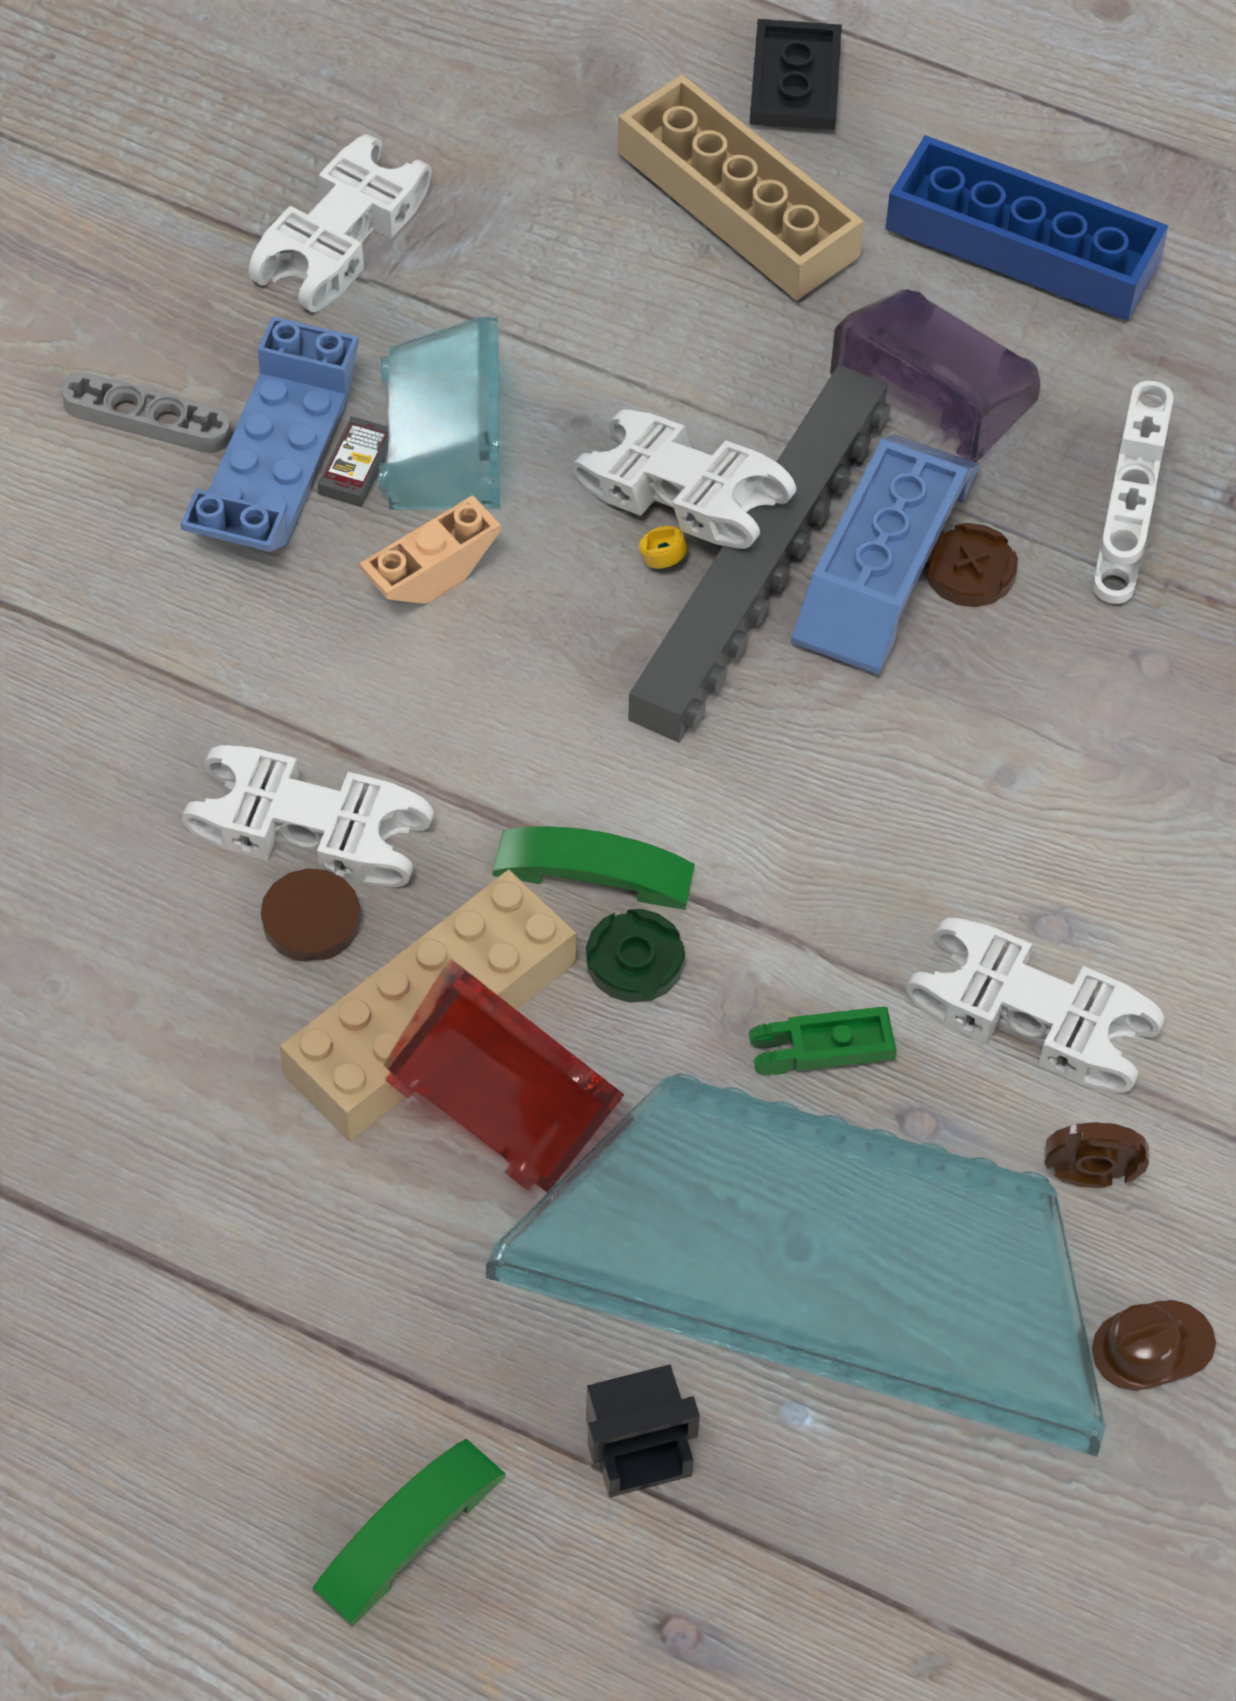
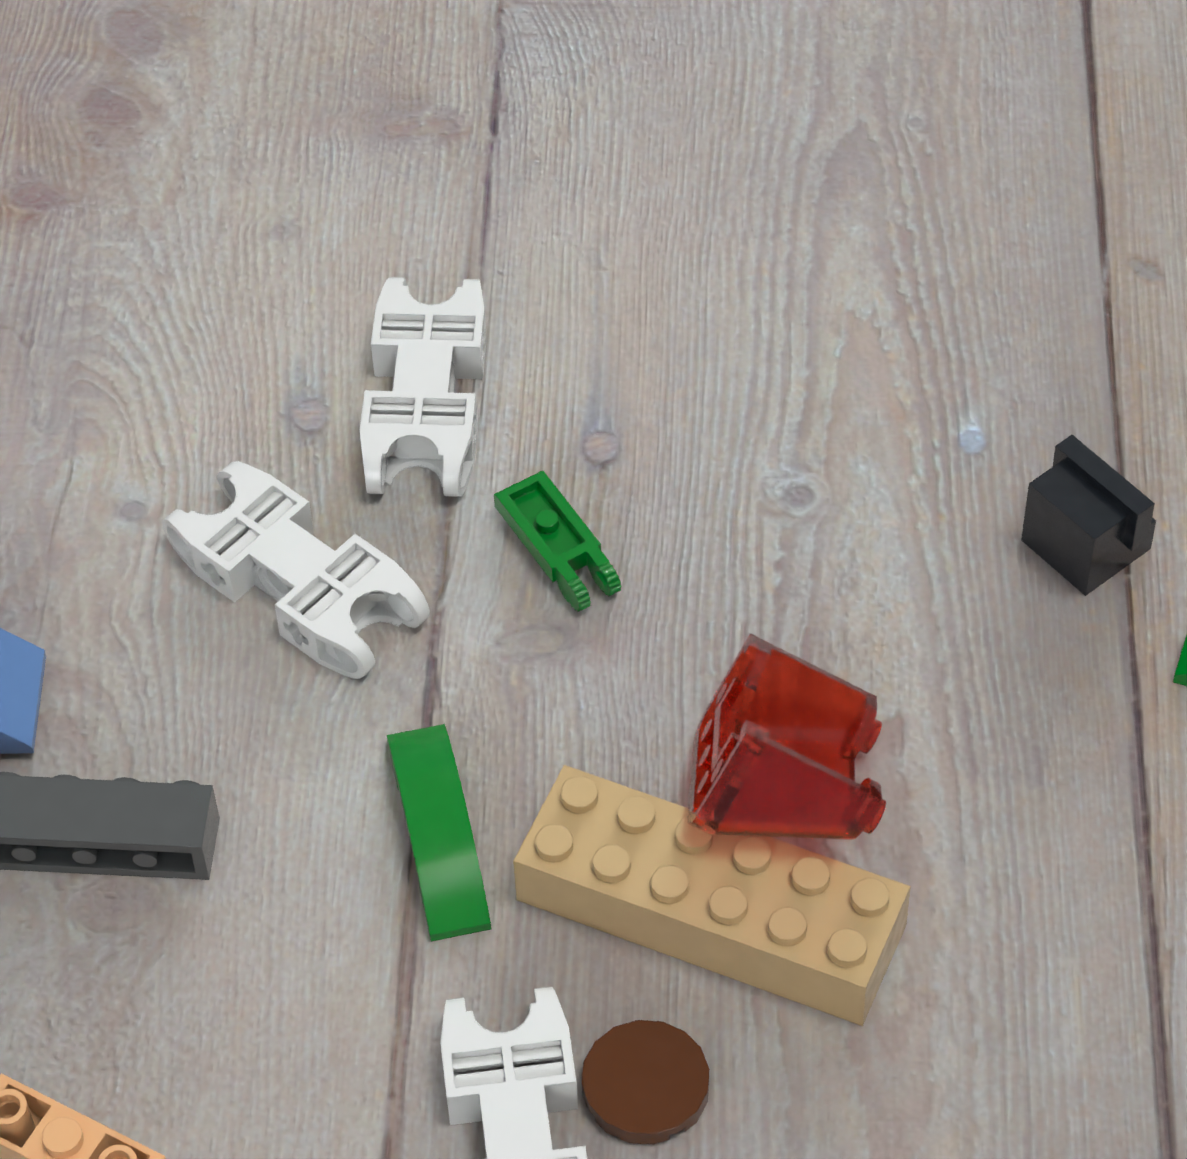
camera: 110 degrees left, 5 degrees down
clear light blue windscreen [486,1073,1106,1457] -> none
dark green tile [586,909,685,1003] -> none
reddish brown tile [1044,1122,1149,1188] -> none
reddish brown piece [1092,1300,1216,1391] -> none
none -> white piece [162,461,430,679]

